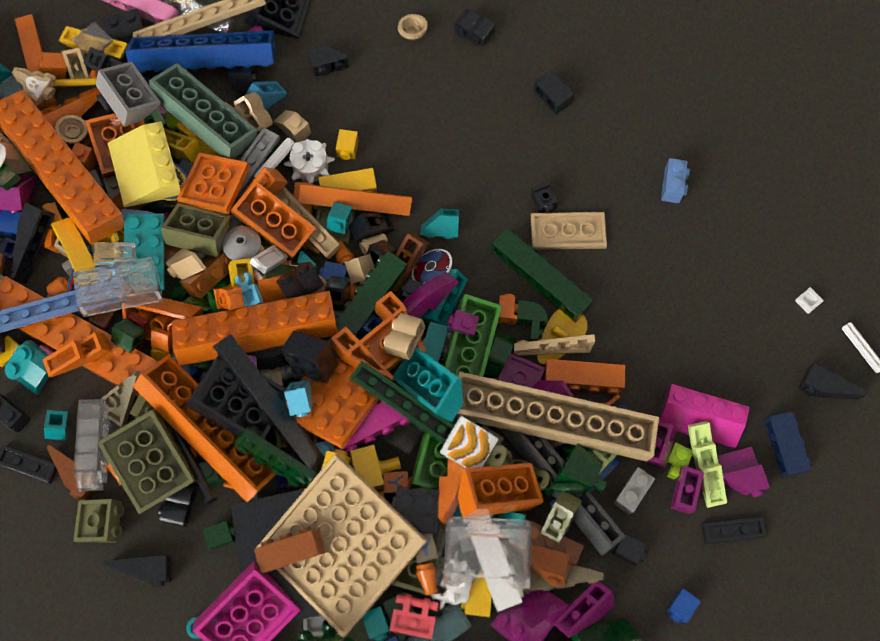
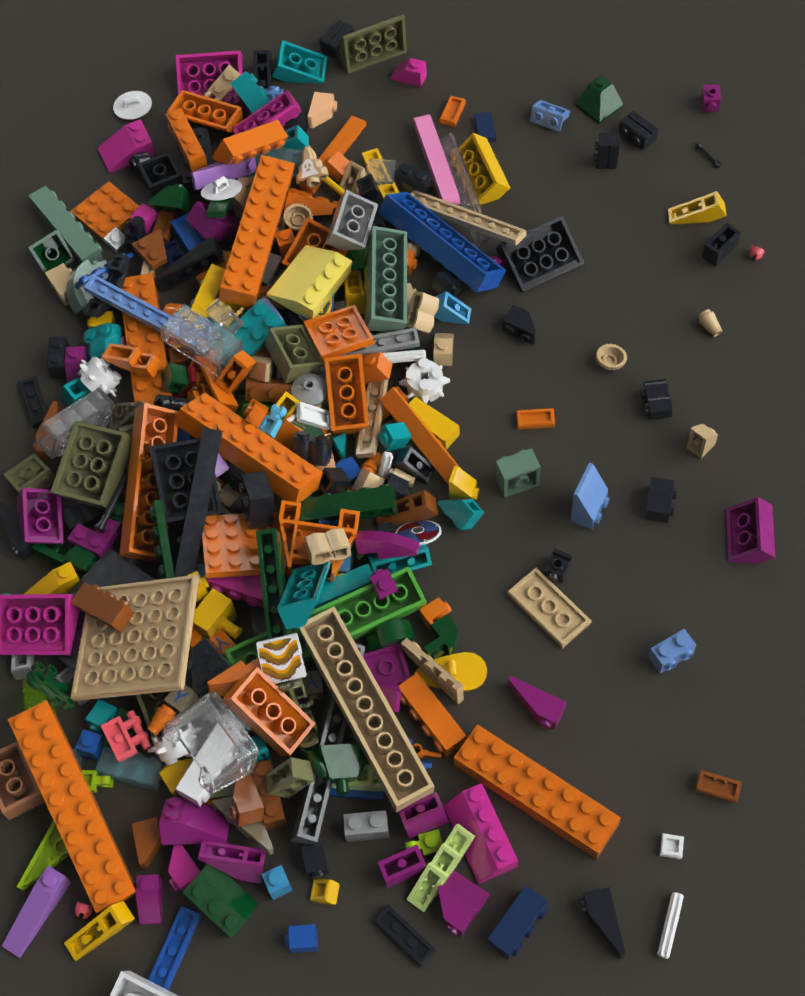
camera: 55 degrees right, 10 degrees down
medium azure slope [284,379,313,417] -> none
yellow brick [336,129,359,160] -> none
dark green brick [491,228,593,323] -> none
none -> magenta slope [17,488,64,544]
none -> yellow slope [24,562,80,594]
none -> dark green hinge [31,543,73,567]
none -> magenta slope [65,346,88,383]
none -> magenta brick [67,518,122,560]
none -> white brick [77,357,122,399]
none -> black axle [154,394,192,411]
none -> orange brick [215,350,256,395]
none -> dark azure brick [261,865,293,900]
none -> yellow slope [310,879,340,905]
none -> white piece [378,451,393,478]
none -> yellow slope [449,466,479,500]
none -> orange brick [454,724,621,860]
none -> sand green brick [496,448,541,498]
none -> magenta slope [508,675,566,730]
none -> orange tile [516,408,555,430]
none -> medium blue slope [571,462,610,530]
none -> tan slope [686,424,718,459]
none -> dark orange plate [695,770,742,804]
none -> magenta slope [726,497,775,563]

